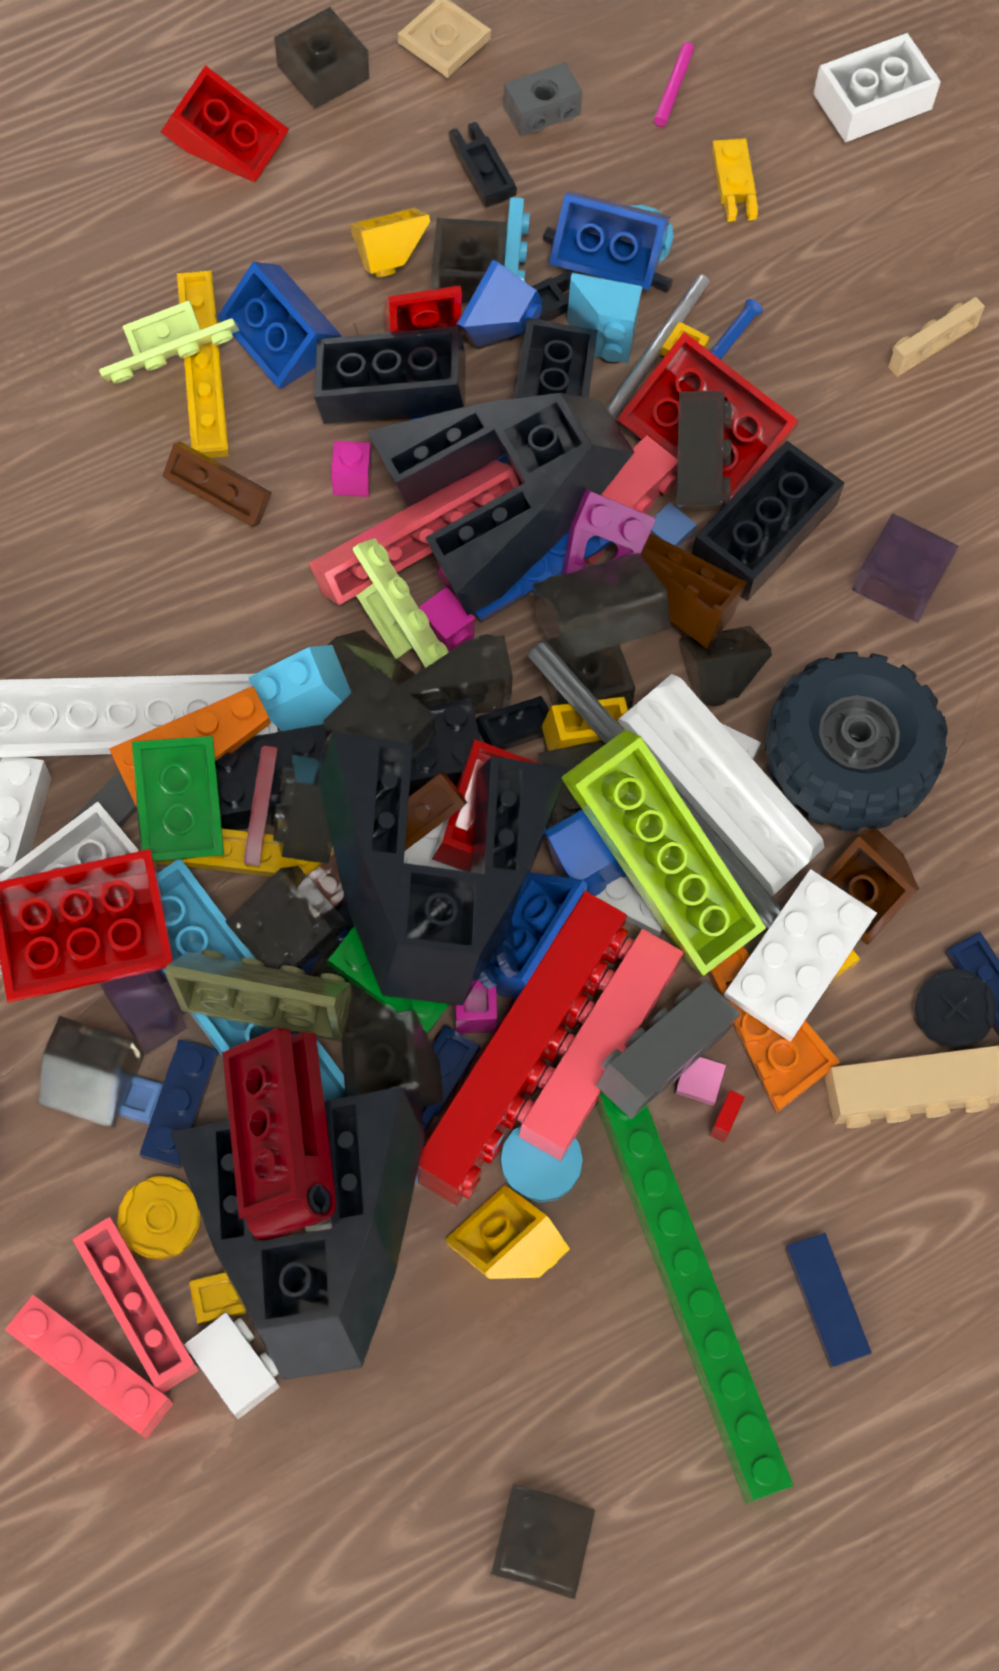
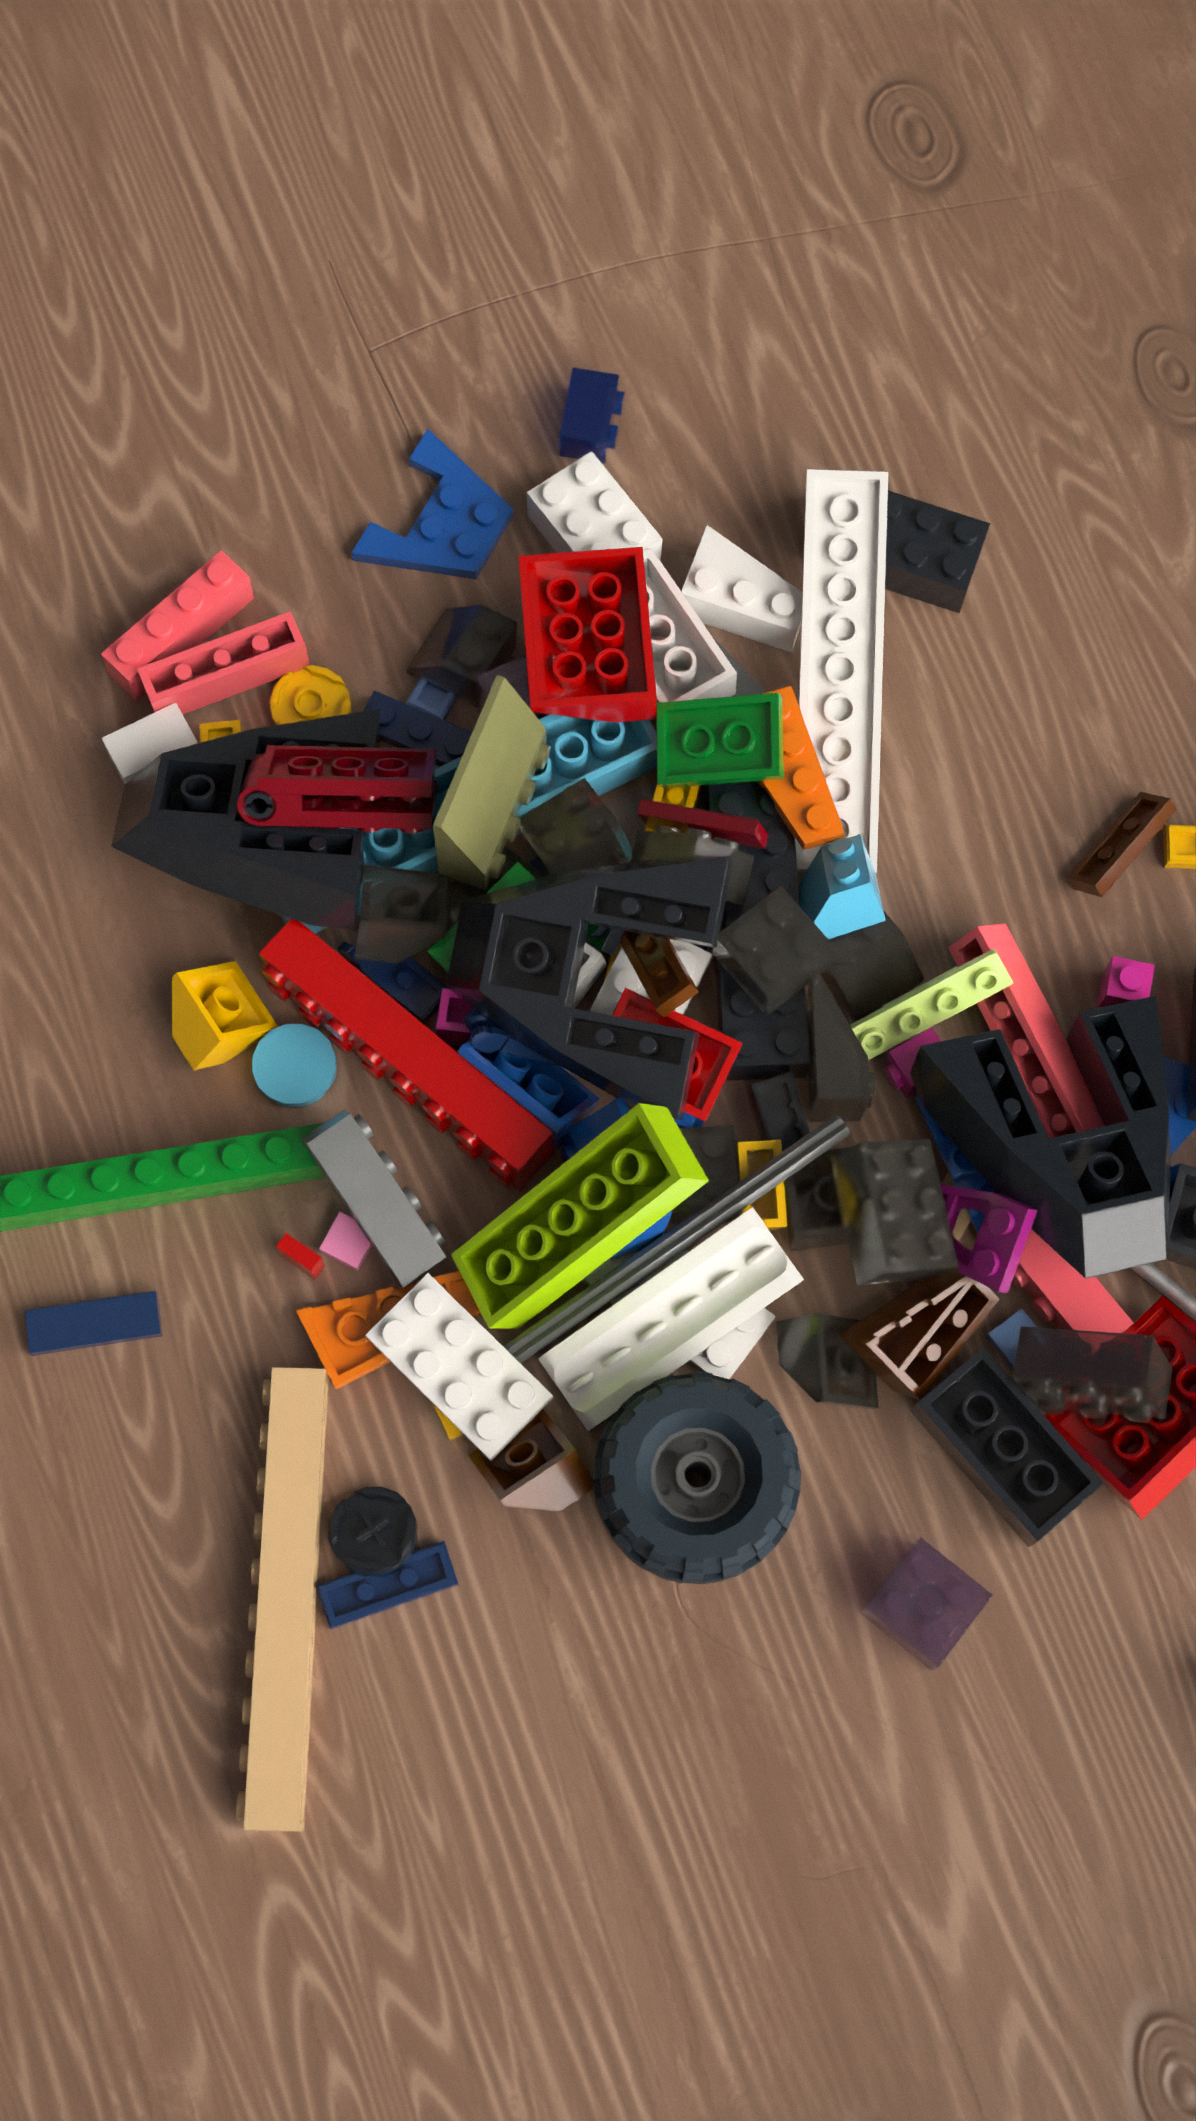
camera: 100 degrees right, 5 degrees up
coral brick [517,928,684,1161] -> none

